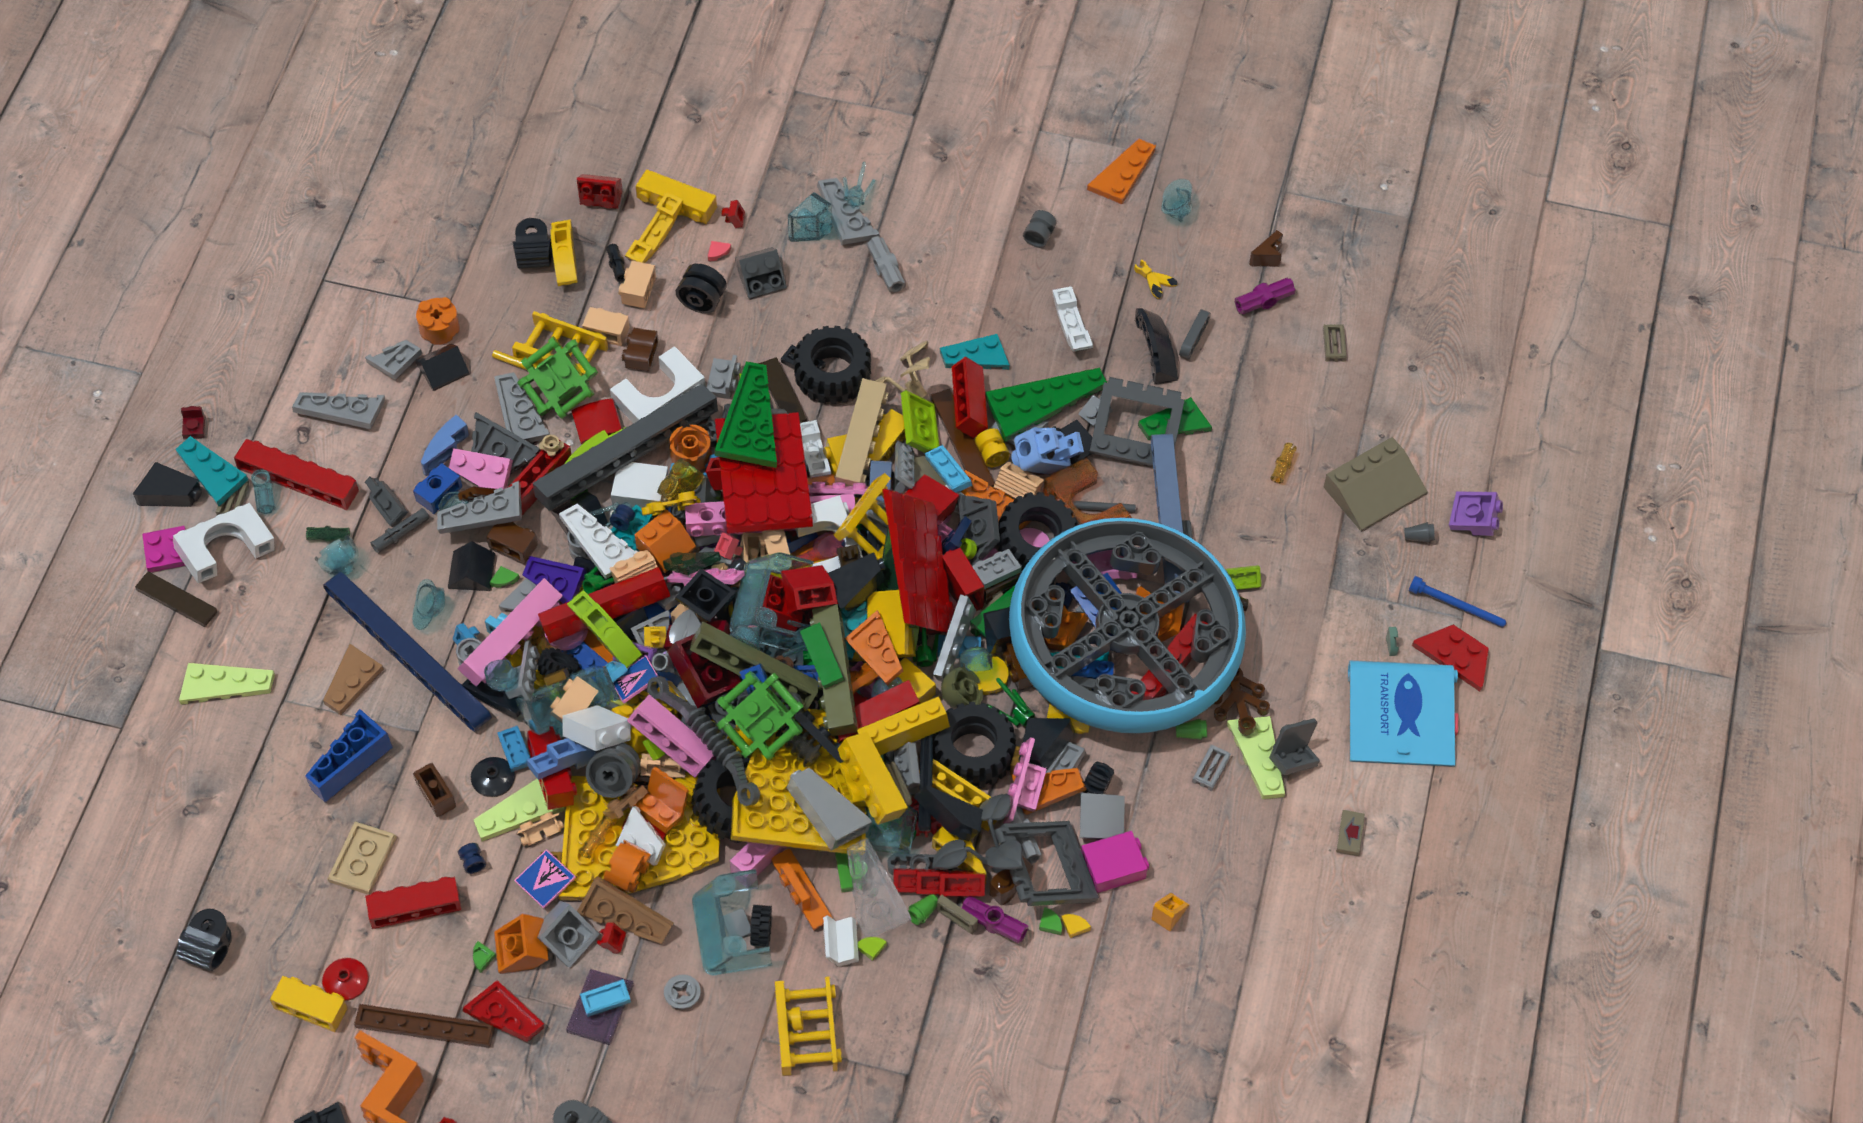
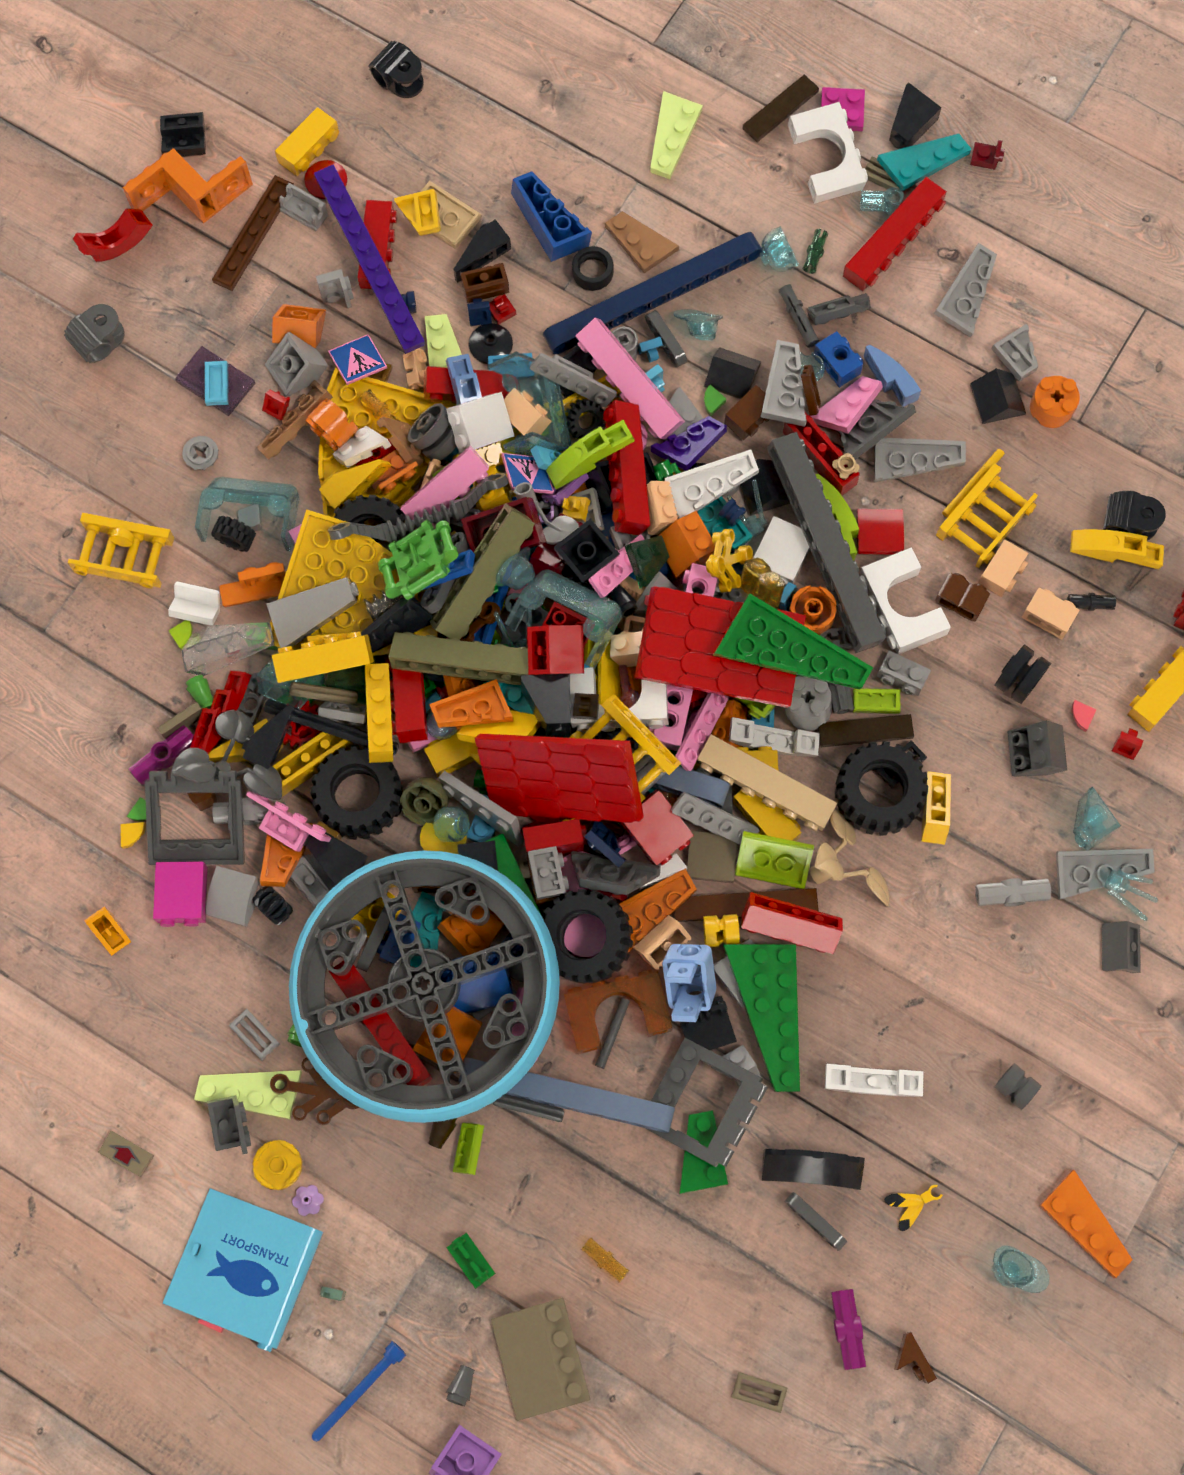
camera: 110 degrees right, 15 degrees up
red wing [463,980,544,1042] -> none
bright green tile [473,941,496,973] -> none
clear light blue hair [484,660,519,691] -> none
bright green brick [517,336,598,419] -> none
pearl gold tile [544,667,570,686] -> none
yellow slope [625,192,683,263] -> none
green tile [800,622,844,689] -> none
medium azure tile [925,445,972,493] -> none
teal wing [940,334,1010,370] -> none
lime tile [960,538,977,560] -> none
green plant [988,678,1035,727] -> none
red wing [1412,624,1489,692] -> none
none -> yellow tile [253,1140,303,1190]
none -> light grey hinge [279,183,328,232]
none -> lavender plant [292,1185,324,1216]
none -> dark purple plate [314,164,425,354]
none -> light grey bracket [316,269,354,308]
none -> yellow slope [319,459,392,510]
none -> yellow wing [394,189,441,236]
none -> green hinge [446,1232,496,1289]
none -> black slope [453,219,511,283]
none -> dark blue tile [467,298,492,326]
none -> red tile [489,294,517,324]
none -> black tyre [572,246,614,291]
none -> dark grey beam [645,310,687,368]
none -> yellow slope [921,771,951,845]
none -> dark grey panel [1102,921,1141,973]

